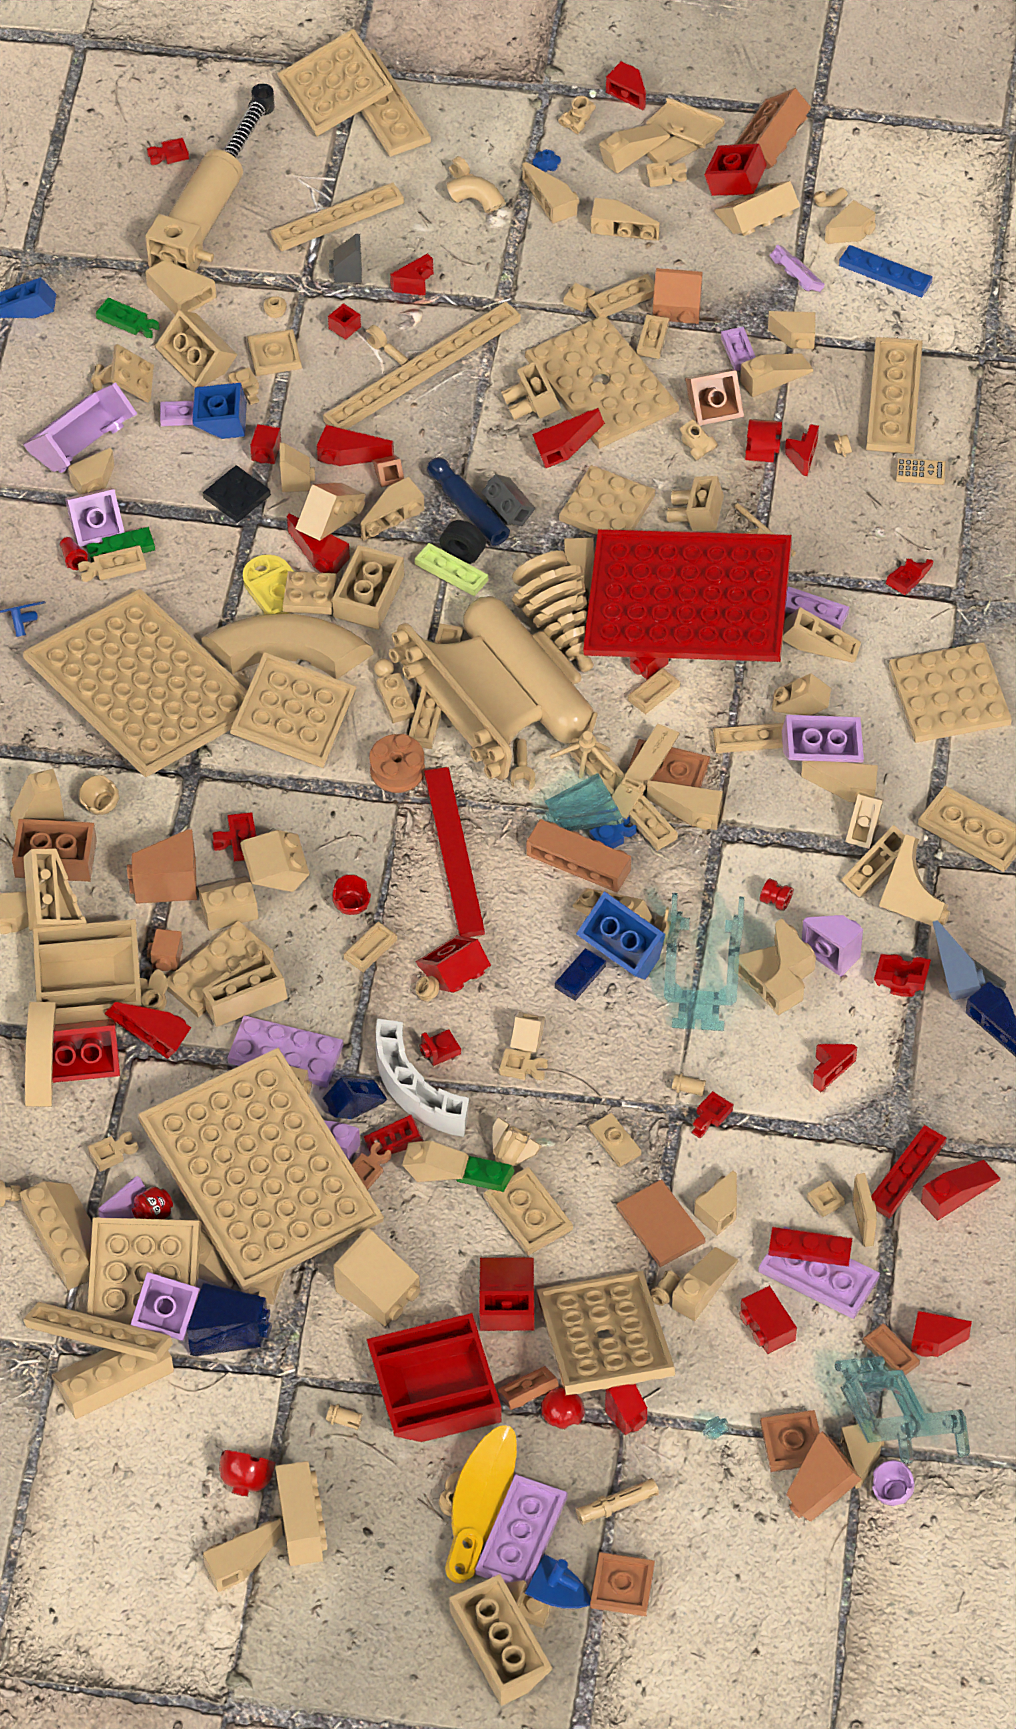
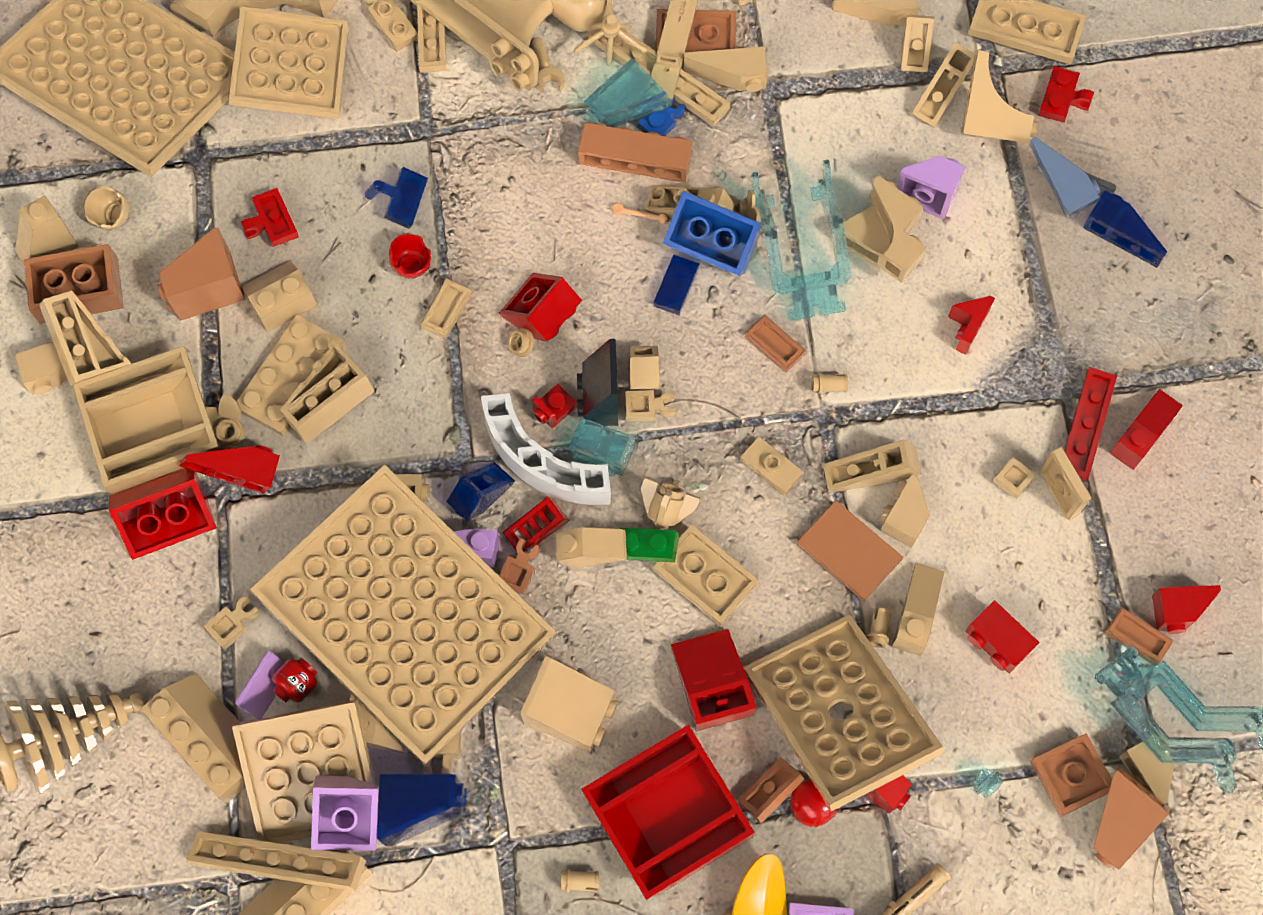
camera: 15 degrees left, 15 degrees up
tan slope [25,1002,56,1107] -> none
nougat brick [147,929,183,971] -> none
lavender plate [227,1016,343,1088] -> none
tan slope [240,830,310,892] -> none
nougat wheel [369,734,425,793] -> none
red tile [424,767,485,937] -> none
red plate [692,1091,734,1138] -> none
lavender plate [758,1226,880,1319] -> none
red wheel [760,878,794,911] -> none
red plate [768,1227,853,1267] -> none
lavender hair [872,1460,915,1506] -> none
red cylinder [874,954,931,997] -> none
none -> clear blue plate [365,167,428,229]
none -> clear light blue brick [568,418,636,477]
none -> black slope [577,339,618,427]
none -> light nougat hinge [612,203,669,224]
none -> nougat tile [745,314,806,373]
none -> tan slope [823,439,922,493]
none -> red plate [1038,66,1094,123]

